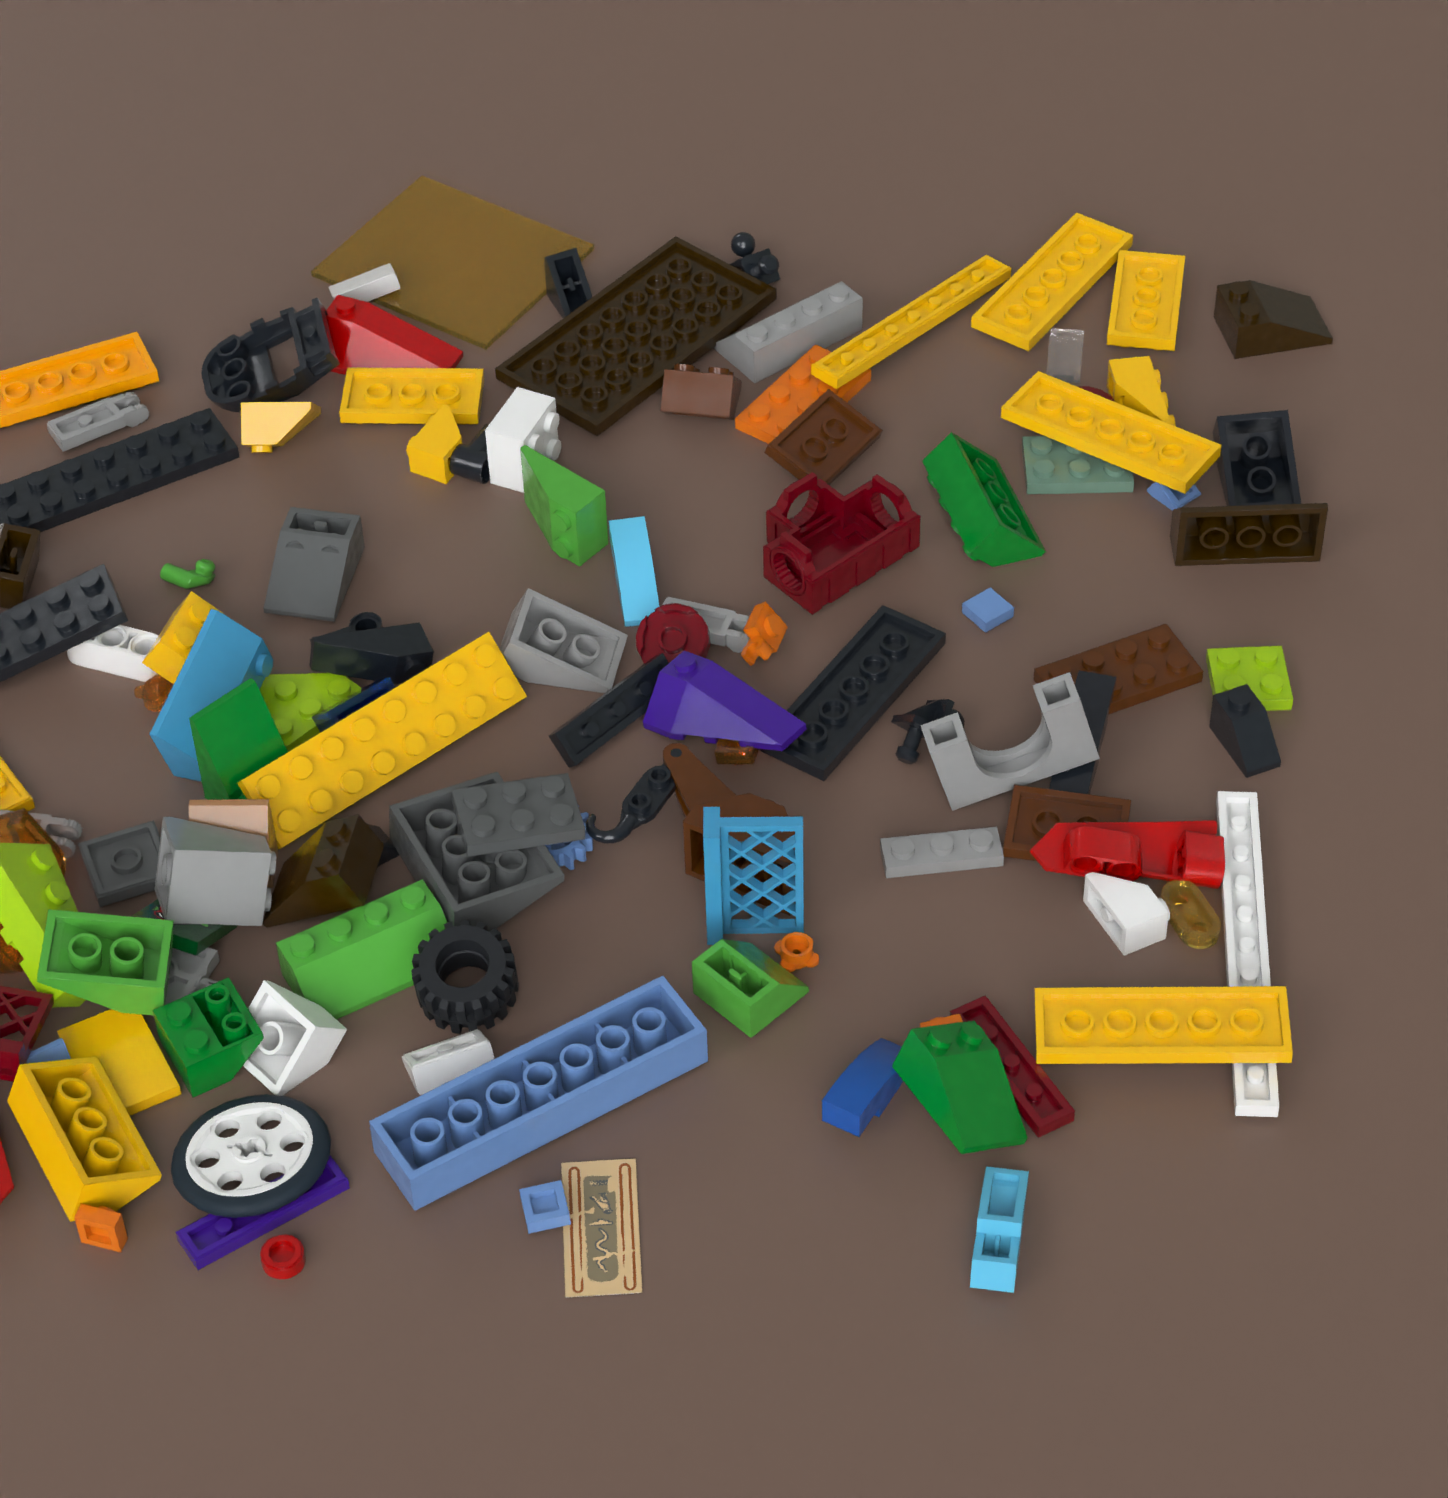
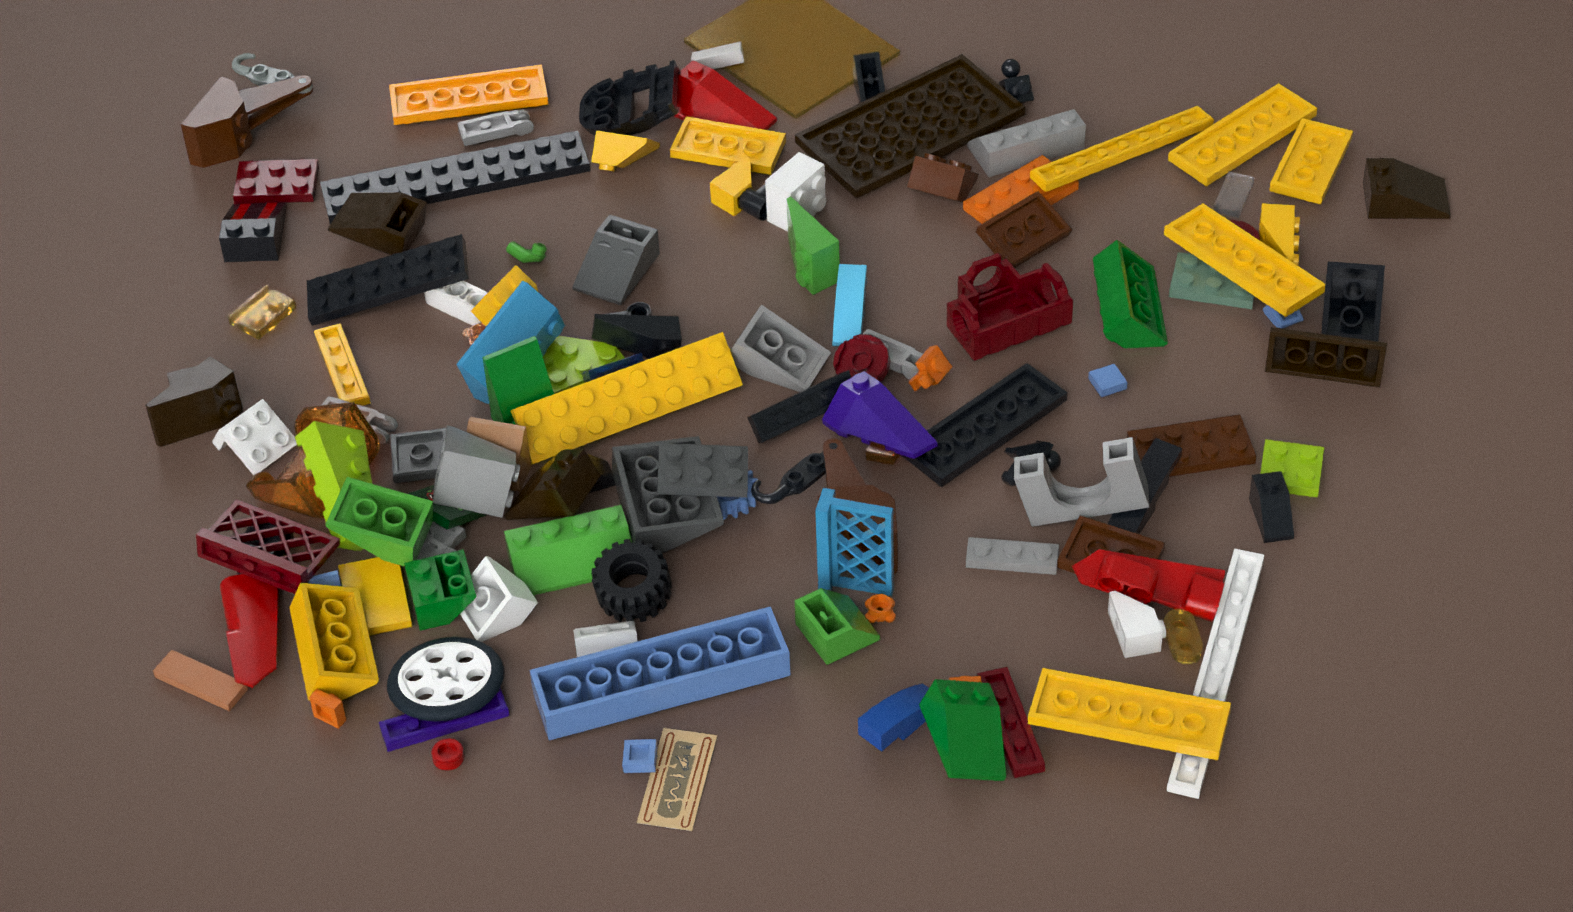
camera: 15 degrees right, 0 degrees up
medium azure slope [970,1166,1029,1293] -> none

